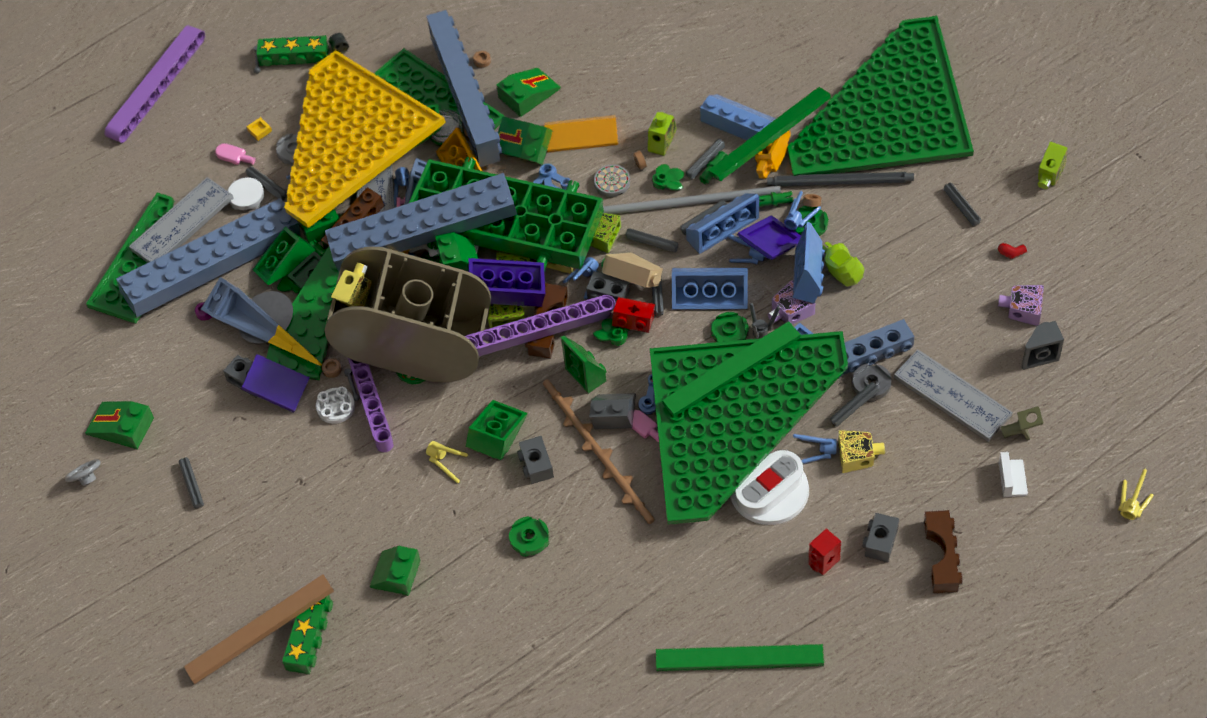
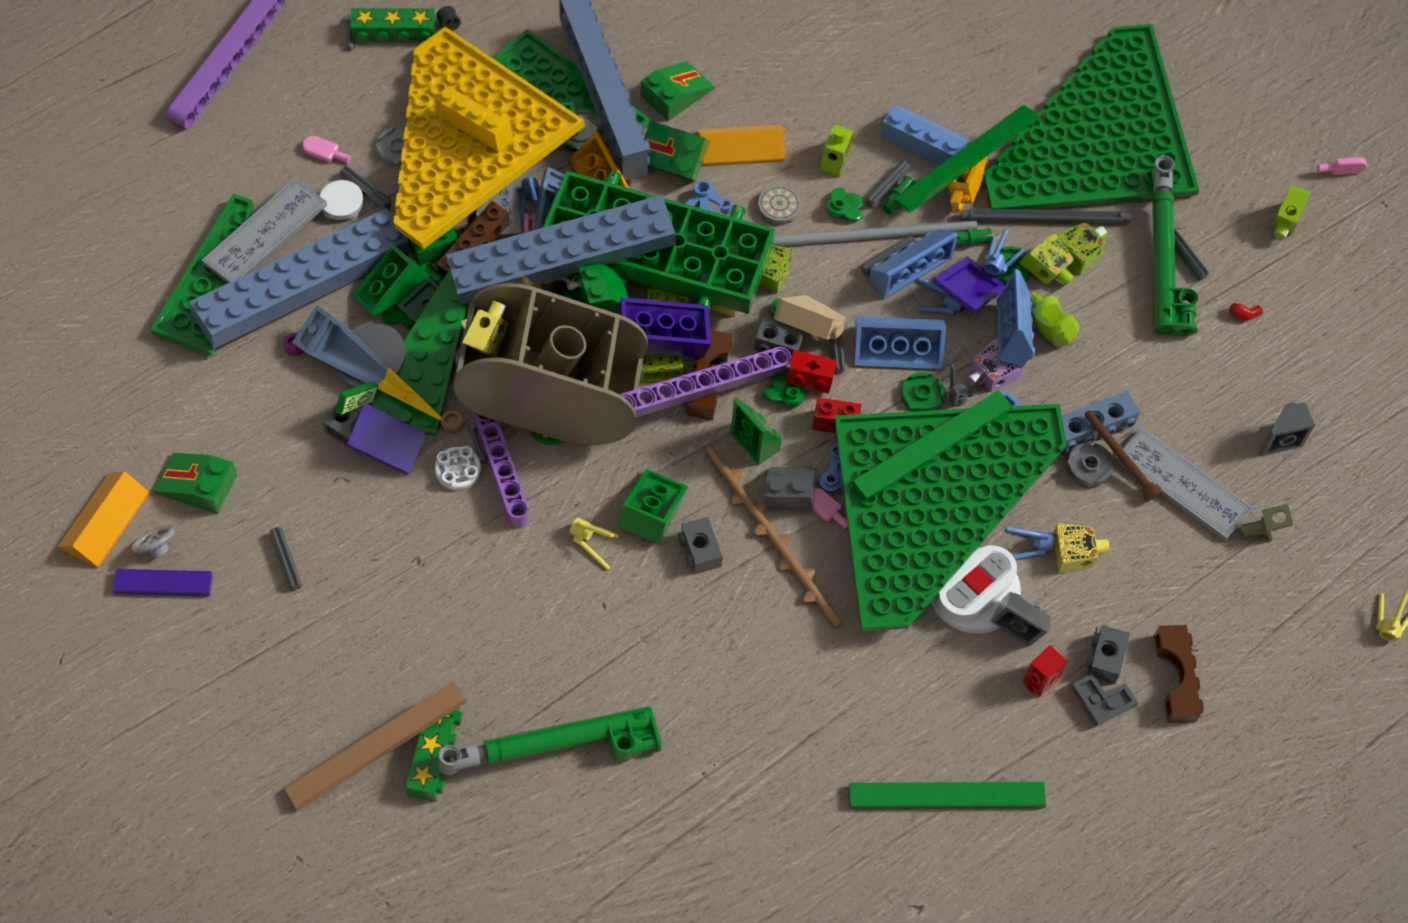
camera: 10 degrees left, 5 degrees up
yellow plate [246,117,272,141] -> none
green slope [370,545,421,596] -> none
medium nougat tile [473,51,491,68] -> none
green plate [509,516,549,557] -> none
medium blue plant [563,257,599,299] -> none
dark grey axle [625,228,678,253] -> none
medium nougat tile [633,151,647,170] -> none
medium nougat tile [802,194,822,207] -> none
dark grey axle [830,382,879,427] -> none
lavender torso [998,285,1044,326] -> none
white panel [999,452,1028,497] -> none
none -> light orange slope [57,471,150,568]
none -> dark purple tile [113,569,213,596]
none -> tile [335,381,379,415]
none -> yellow brick [434,86,514,153]
none -> green piece [438,706,662,775]
none -> red brick [812,397,862,433]
none -> dark grey slope [991,592,1051,646]
none -> lime torso [1020,232,1074,286]
none -> torso [1057,223,1108,275]
none -> dark grey plate [1071,673,1138,727]
none -> reddish brown piece [1085,411,1163,502]
none -> green piece [1151,156,1198,336]
none -> bright pink piece [1317,157,1367,175]

